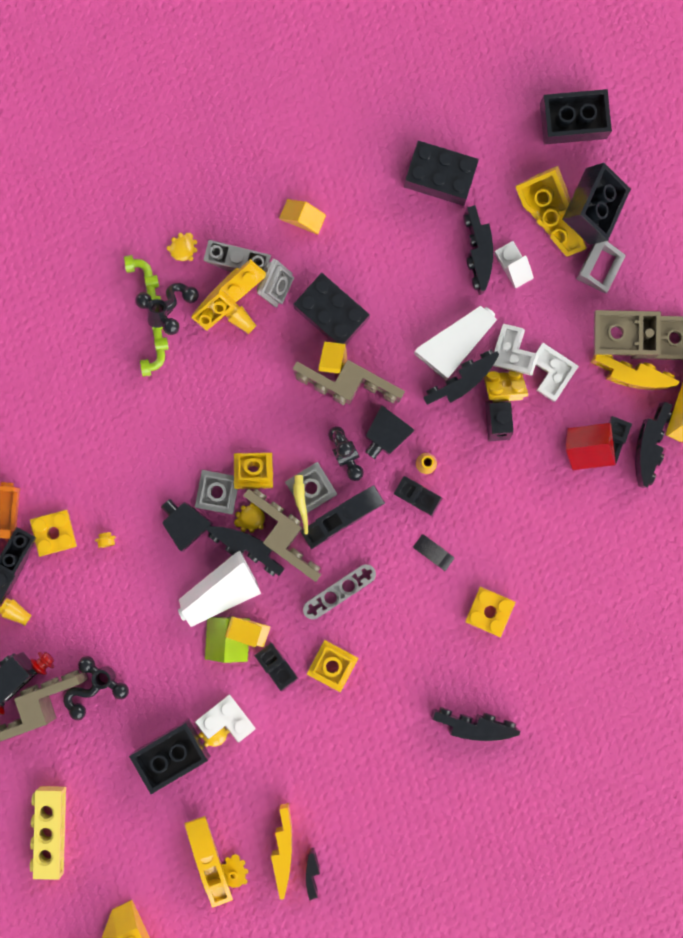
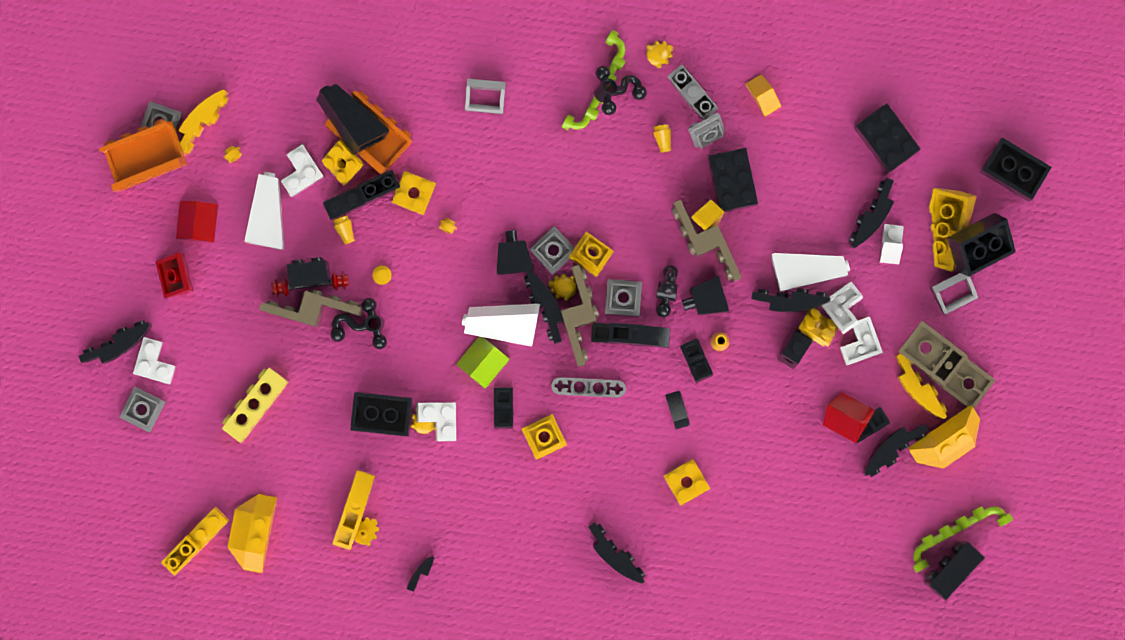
camera: 40 degrees right, 0 degrees up
yellow slope [191,259,266,331] -> none
yellow slope [225,616,270,647] -> none
yellow slope [271,803,292,900] -> none
light yellow animal [293,475,308,534] -> none
none -> yellow plate [372,266,392,285]
none -> light grey tile [465,79,506,114]

